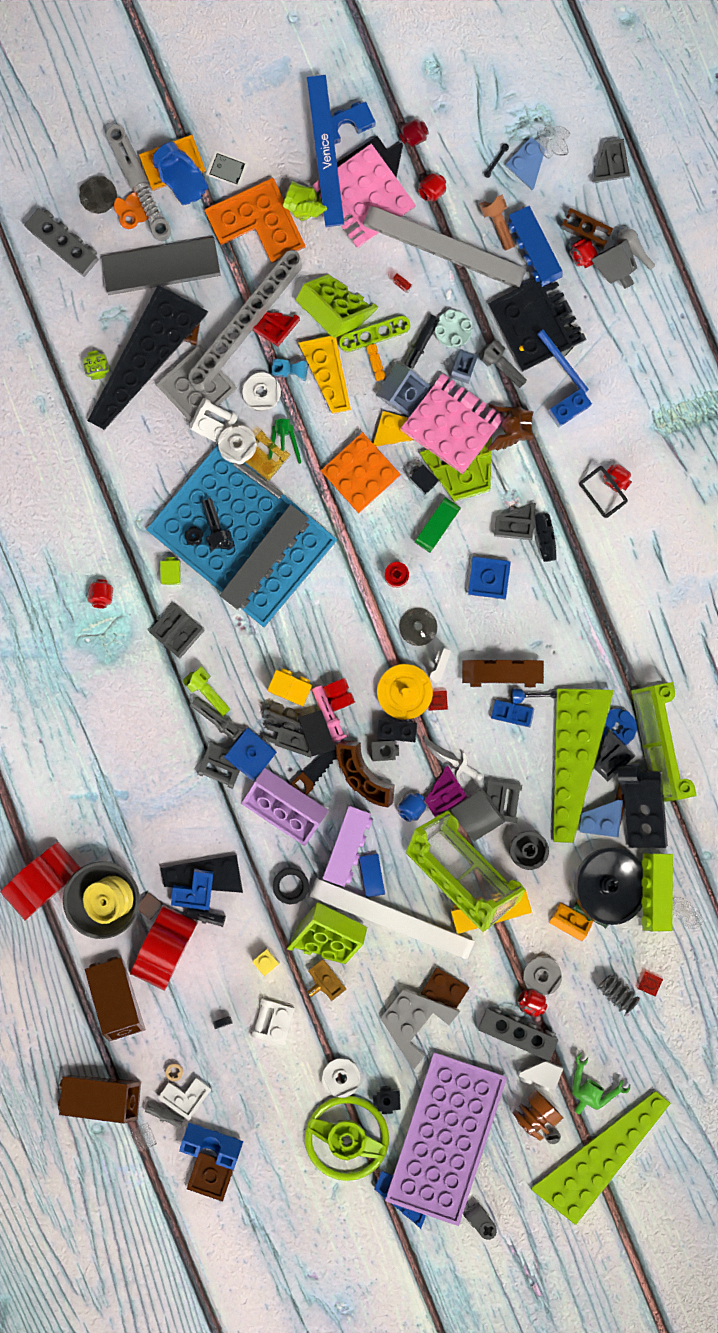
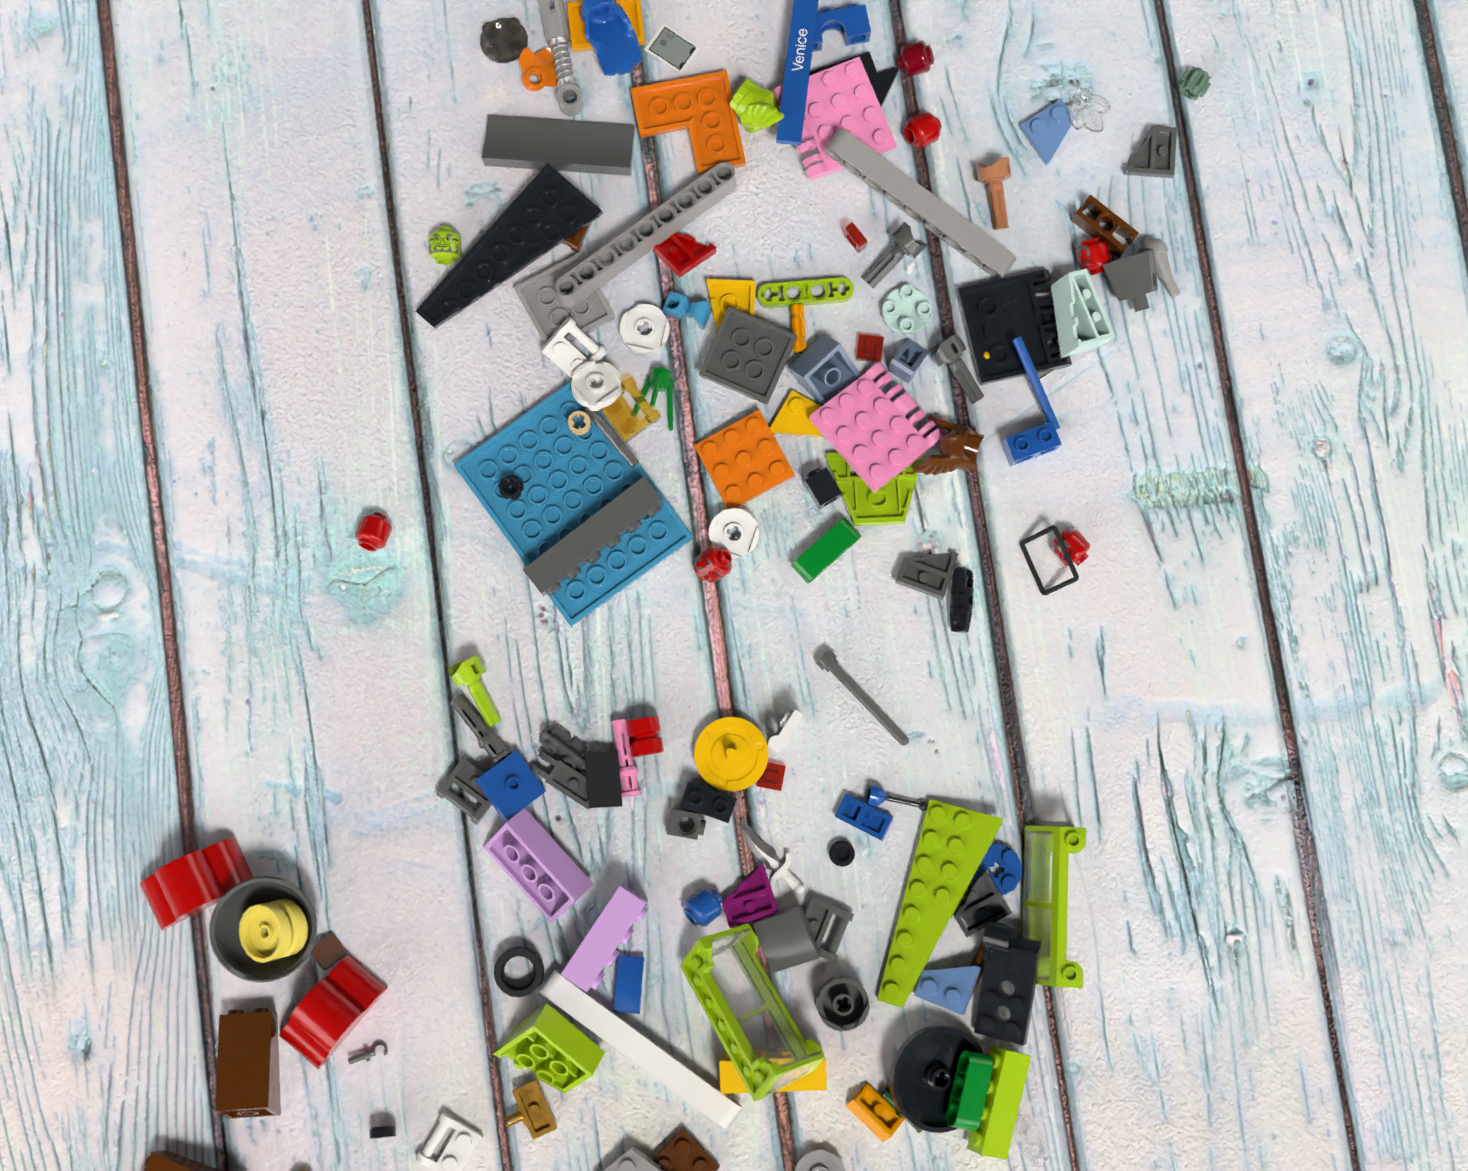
camera: 10 degrees right, 5 degrees down
dark grey brick [24,208,99,277] -> none
dark grey slope [149,604,205,659] -> none
lime brick [160,557,181,585] -> none
black wing [161,855,243,893] -> none
blue plate [171,869,214,910] -> none
black pin [186,908,226,927] -> none
black piece [202,498,235,553] -> none
light yellow brick [252,948,280,976] -> none
yellow brick [267,668,312,707] -> none
black piece [290,749,337,795] -> none
lime wedge [296,274,378,338] -> none
reddish brown brick [336,740,395,808] -> none
red wheel [384,562,409,588] -> none
clear smoke dish [399,608,437,646] -> none
black axle [404,314,440,369] -> none
reddish brown brick [462,660,544,688] -> none
blue plate [468,557,511,600] -> none
black hinge [484,144,509,178] -> none
blue brick [507,205,563,287] -> none
none -> dark grey hand [348,1042,388,1065]
none -> tan bush [568,411,591,435]
none -> red head [694,545,732,583]
none -> dark grey plate [699,306,798,405]
none -> white plate [709,507,760,559]
none -> dark grey piece [816,650,909,746]
none -> black tile [829,841,855,867]
none -> clear red tile [856,334,884,363]
none -> dark grey piece [863,222,928,289]
none -> green beam [946,1050,993,1131]
none -> light aqua wedge [1051,269,1116,358]
none -> sand green gear [1178,67,1211,100]

